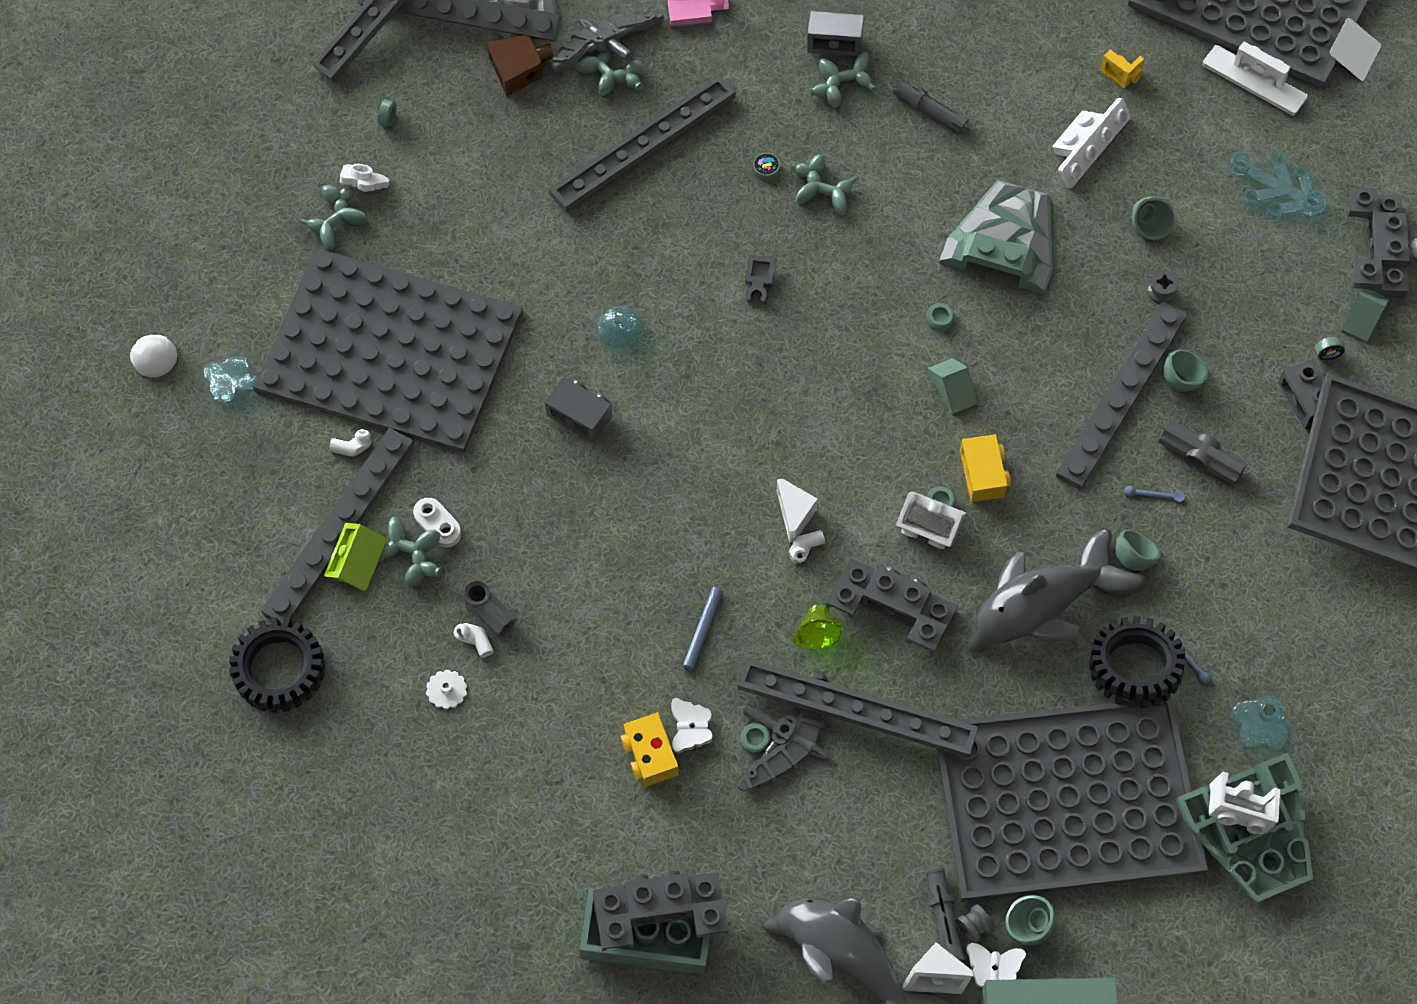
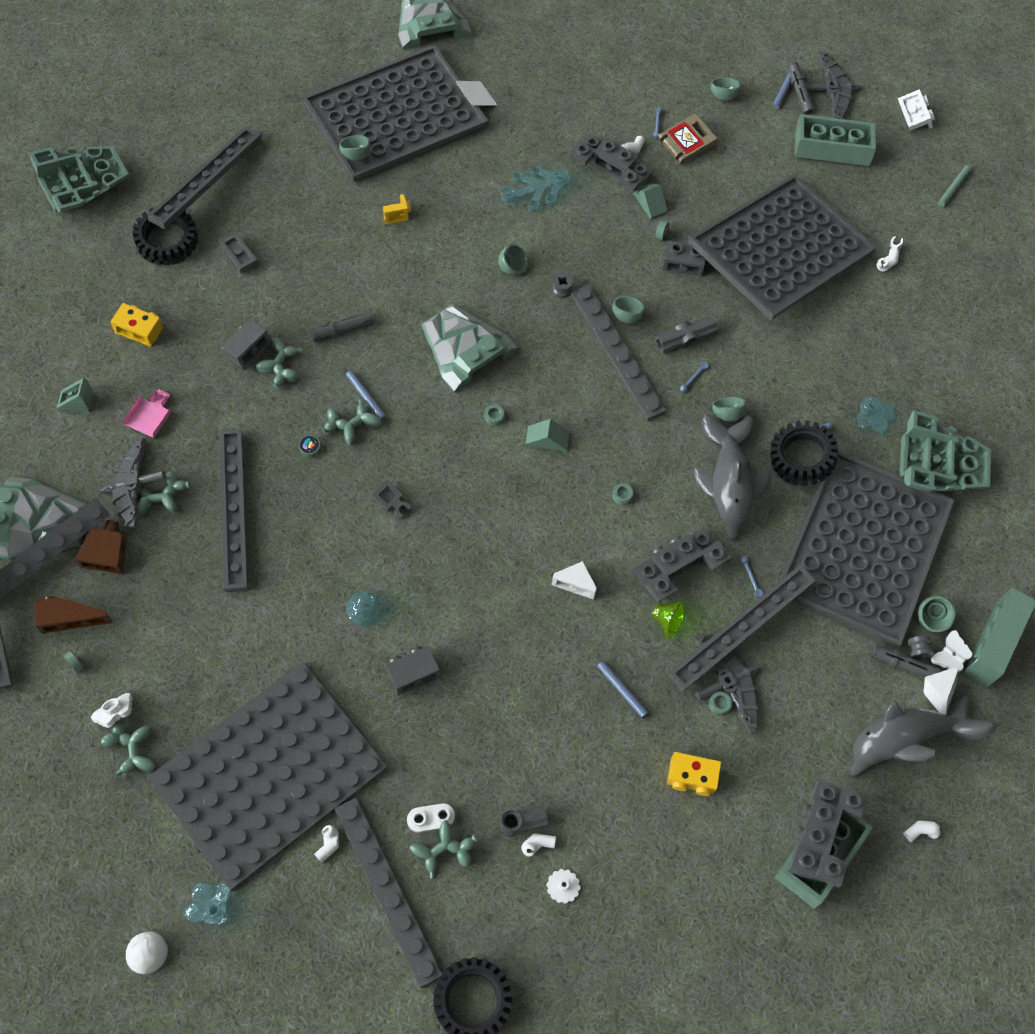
camera: 65 degrees left, 0 degrees up
lime panel [324,523,387,591] -> none
white animal [671,698,712,754] -> none
white arm [789,530,825,564] -> none
white window [896,491,966,549] -> none
yellow brick [960,434,1011,502] -> none
white bracket [1052,98,1131,189] -> none
white bracket [1202,42,1308,116] -> none
white window [1209,772,1280,834] -> none
none -> reddish brown slope [35,596,112,634]
none -> sand blue bar [346,370,387,421]
none -> sand blue hinge [741,556,763,598]

